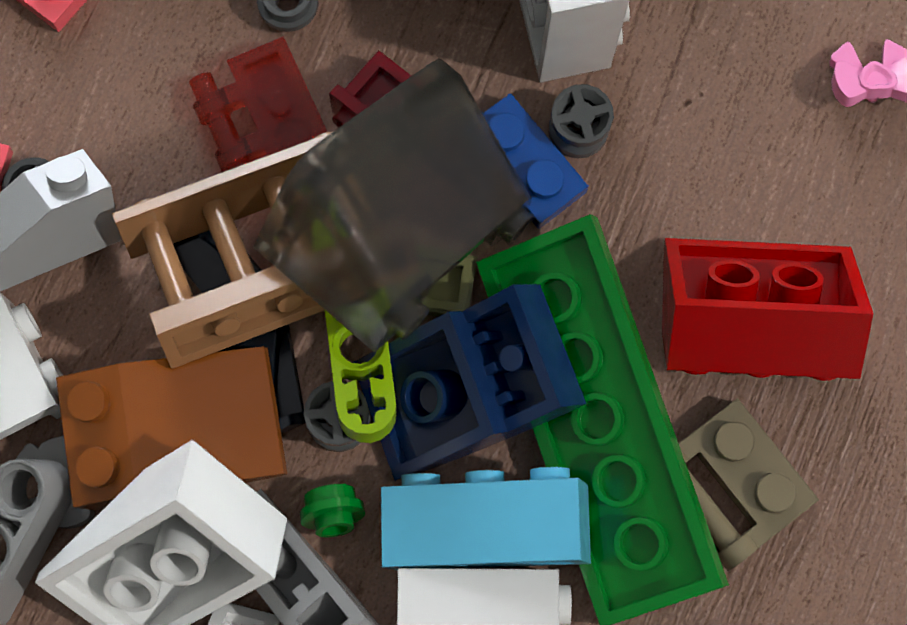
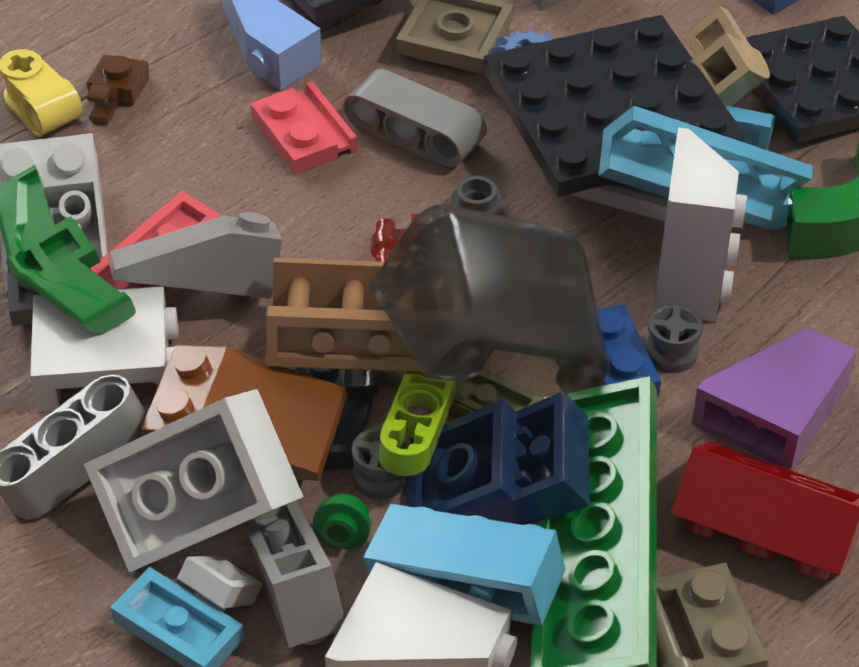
camera: 25 degrees right, 30 degrees down
none -> medium lavender slope [691,328,857,469]

